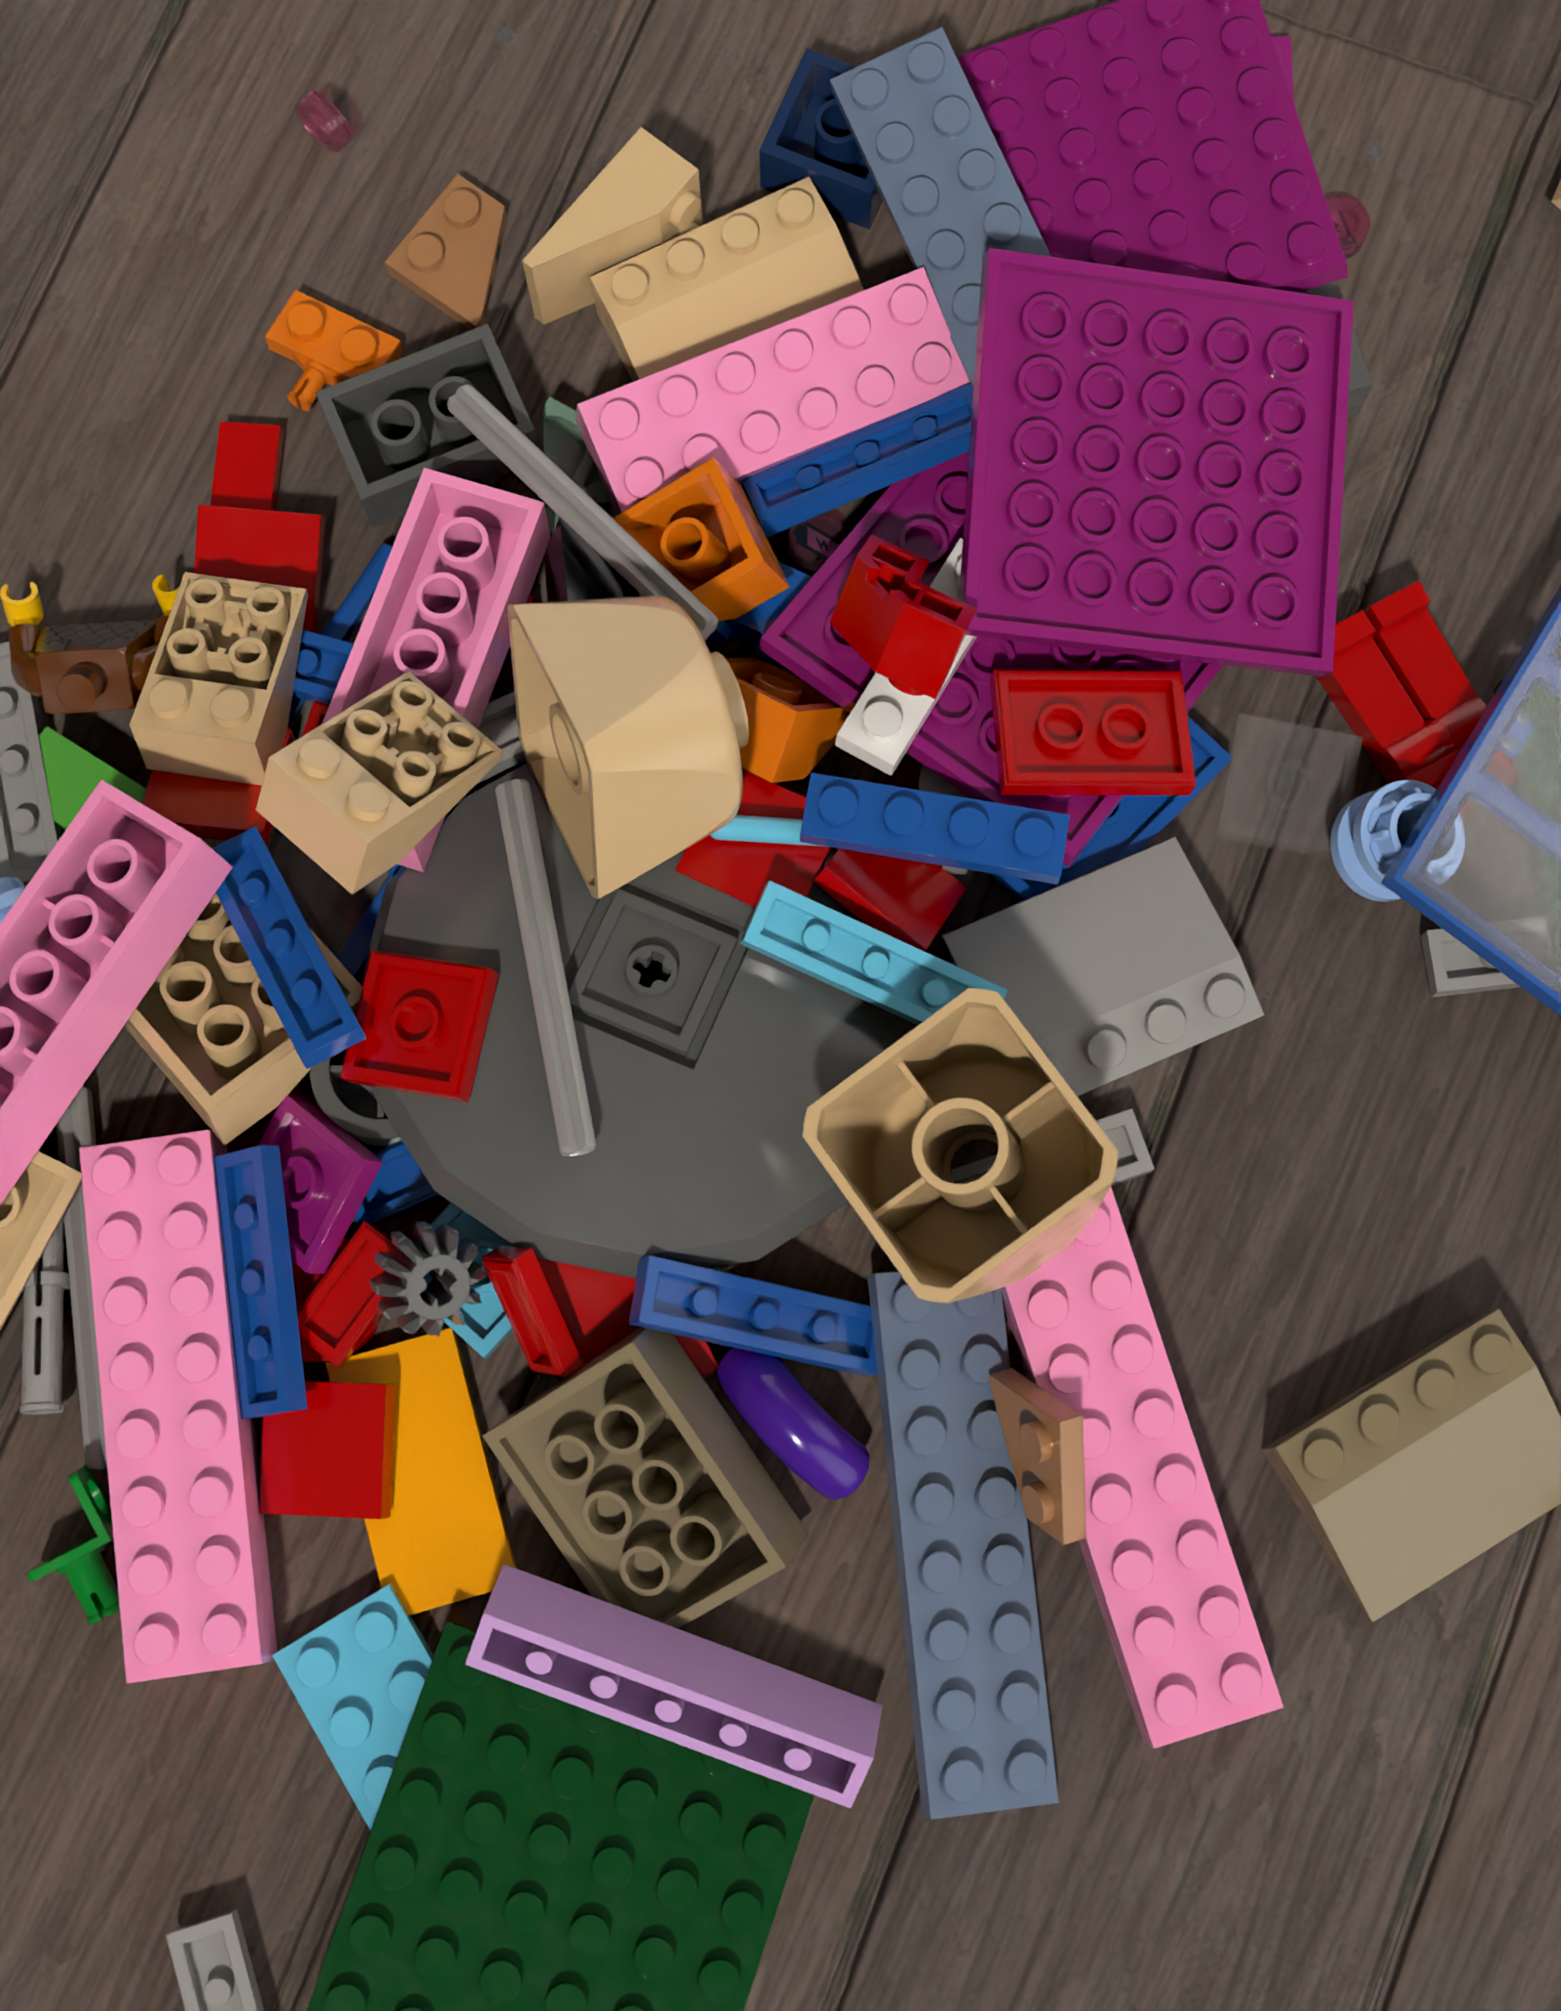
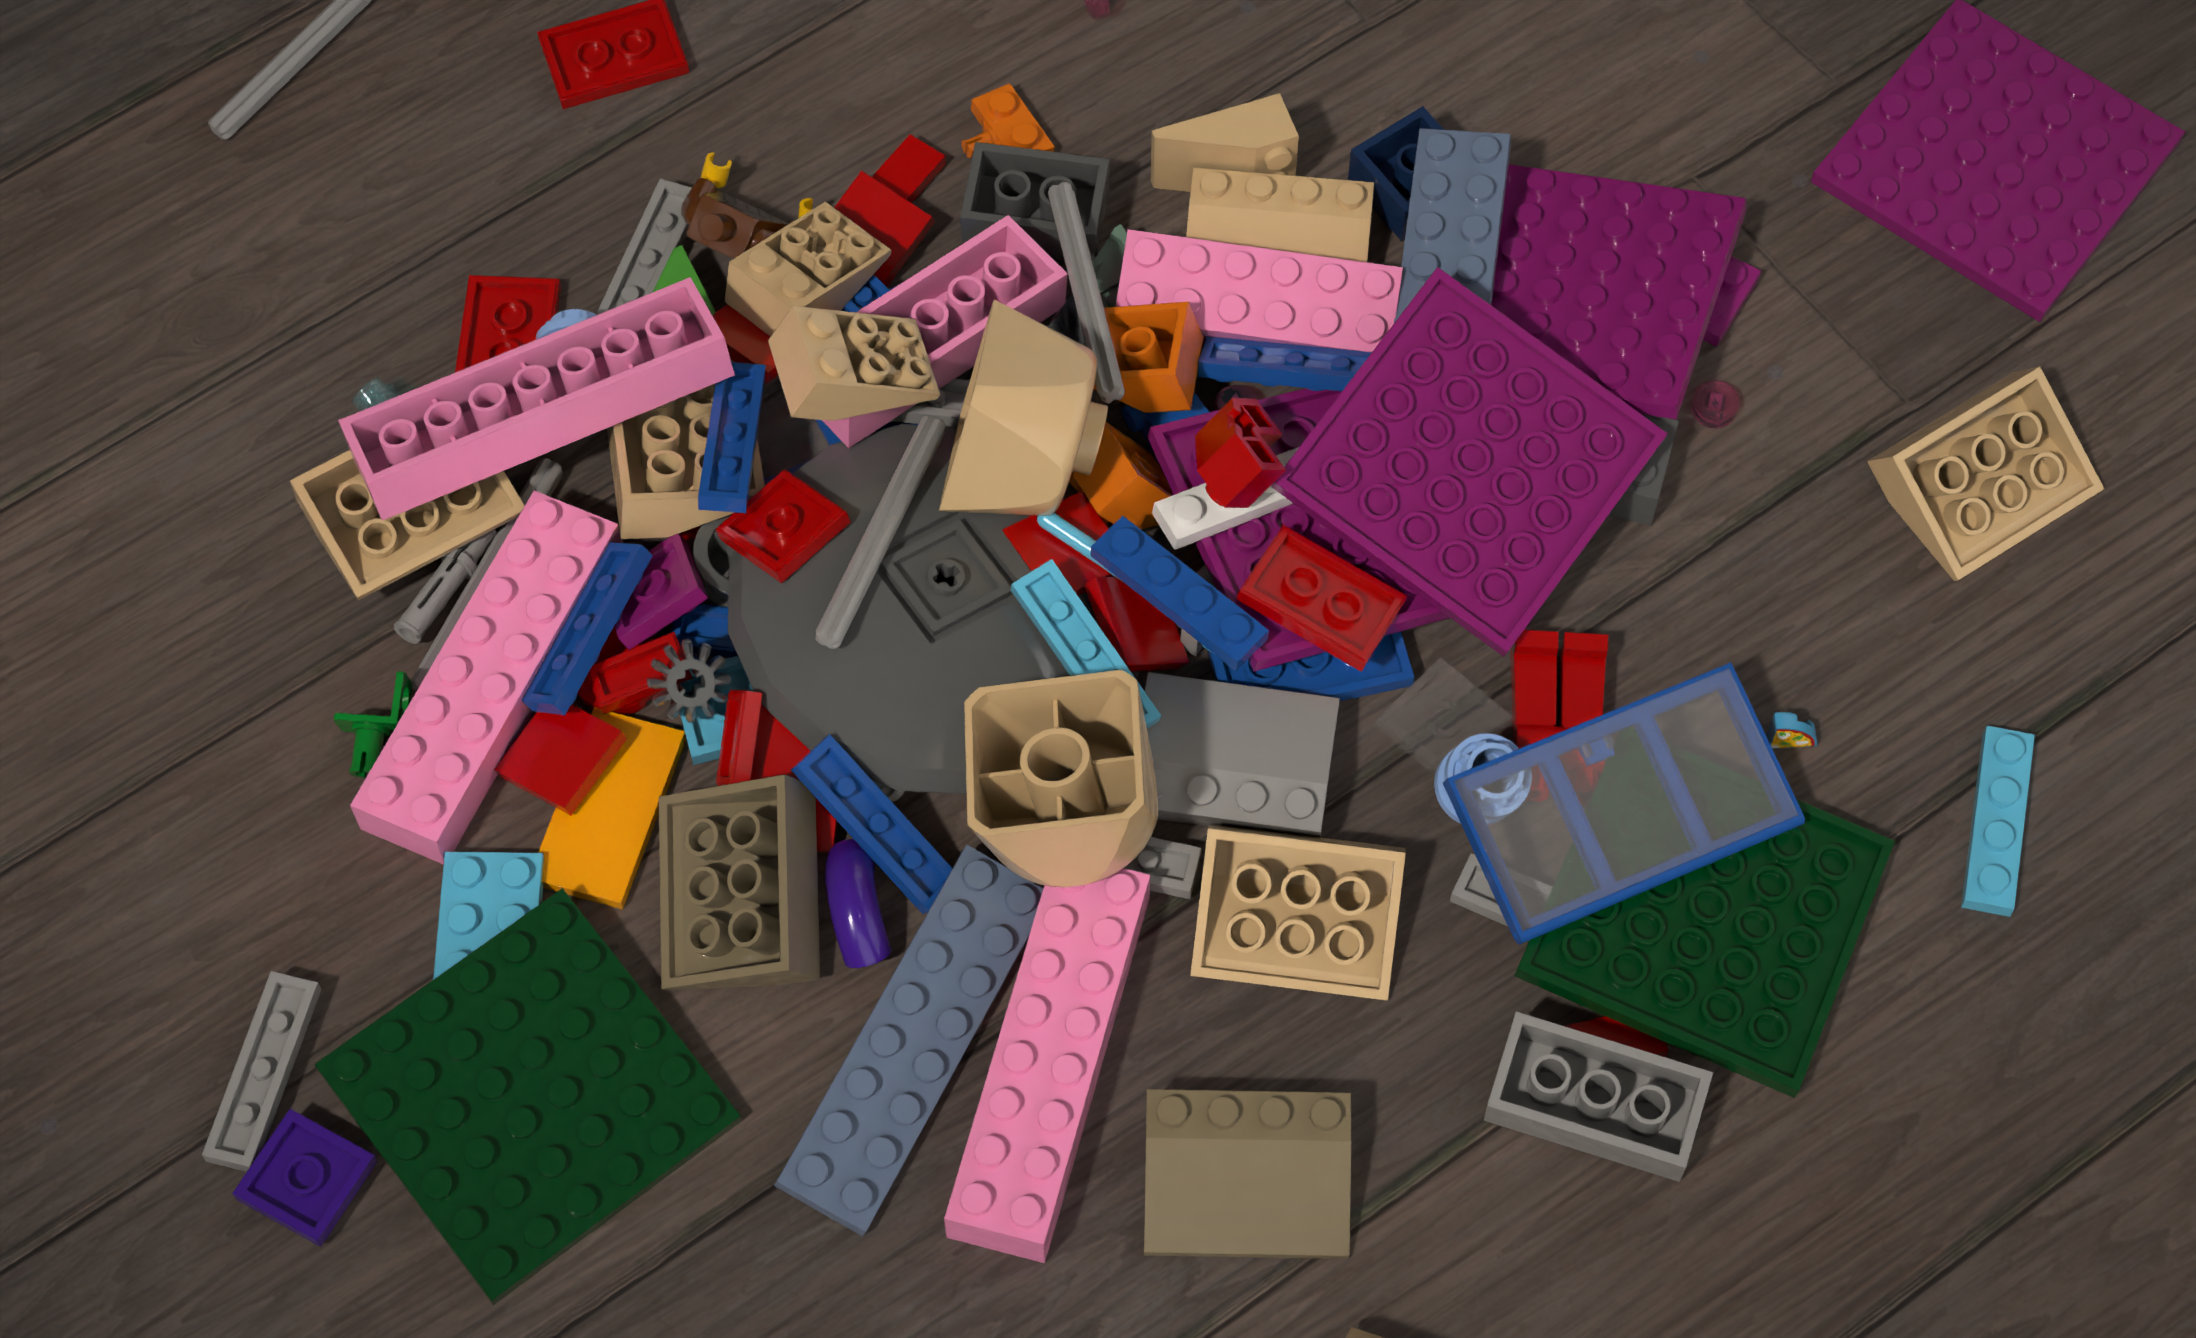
camera: 30 degrees right, 15 degrees down
medium nougat wing [384,174,507,330] -> none
lavender brick [465,1564,883,1808] -> none
medium nougat wing [989,1368,1086,1545] -> none
none -> tan slope [1190,824,1406,1001]

